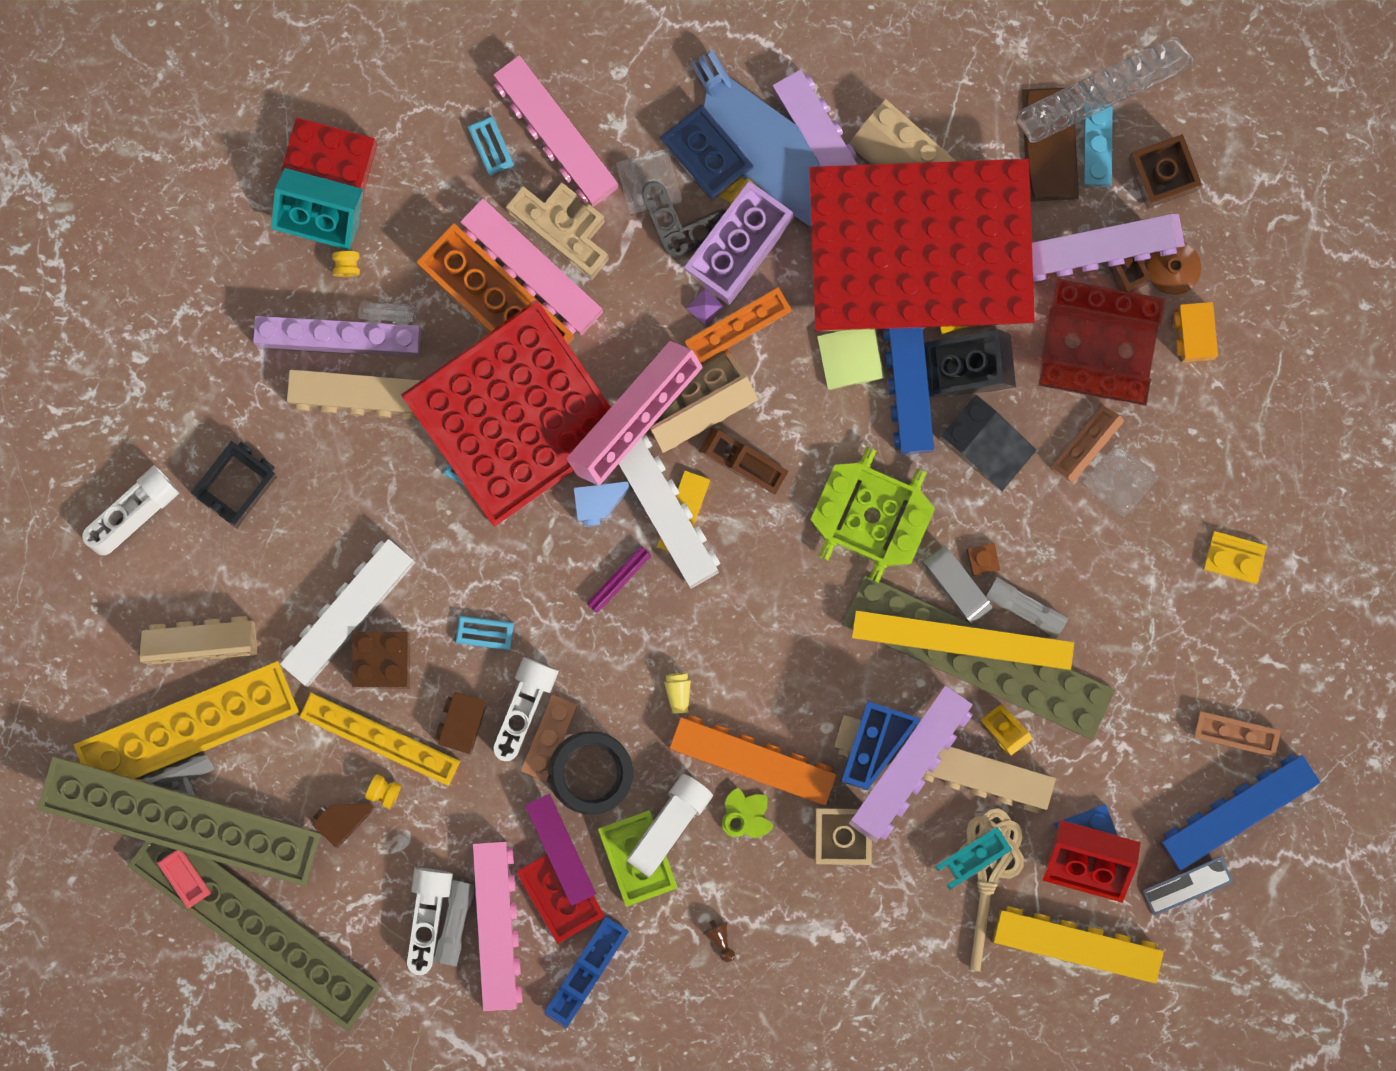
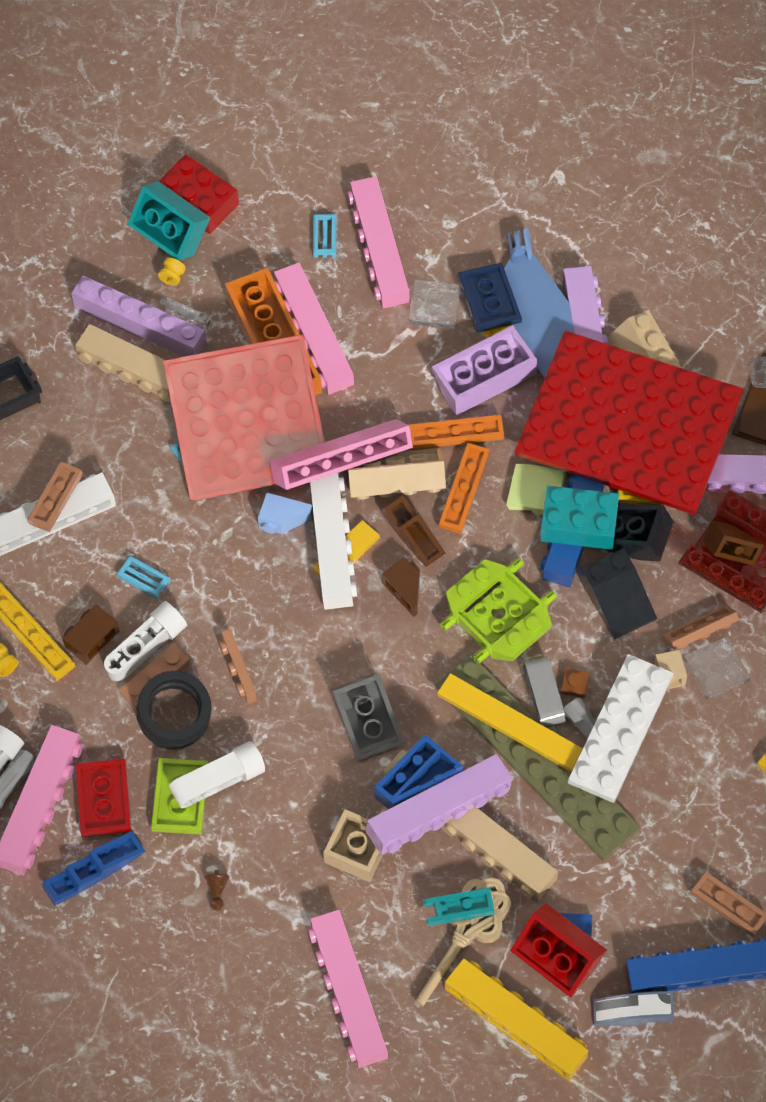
camera: 25 degrees right, 20 degrees down
reddish brown brick [352,632,410,689] -> none
tan piece [506,182,609,280] -> none
magenta tile [525,793,596,906] -> none
magenta axle [587,546,651,613] -> none
black beam [641,181,727,256] -> none
light yellow cone [664,673,691,713] -> none
orange brick [669,715,837,806] -> none
medium lavender slope [686,288,724,326] -> none
lime plate [722,788,774,838] -> none
yellow slope [980,703,1033,755] -> none
none -> nougat plate [27,462,83,532]
none -> nougat plate [219,629,257,704]
none -> bright pink brick [307,910,388,1068]
none -> dark grey slope [330,672,405,761]
none -> reddish brown slope [382,557,420,617]
none -> orange plate [439,443,490,535]
none -> teal brick [540,485,619,550]
none -> white plate [568,654,674,803]
none -> tan panel [654,650,687,690]
none -> reddish brown slope [703,521,764,565]

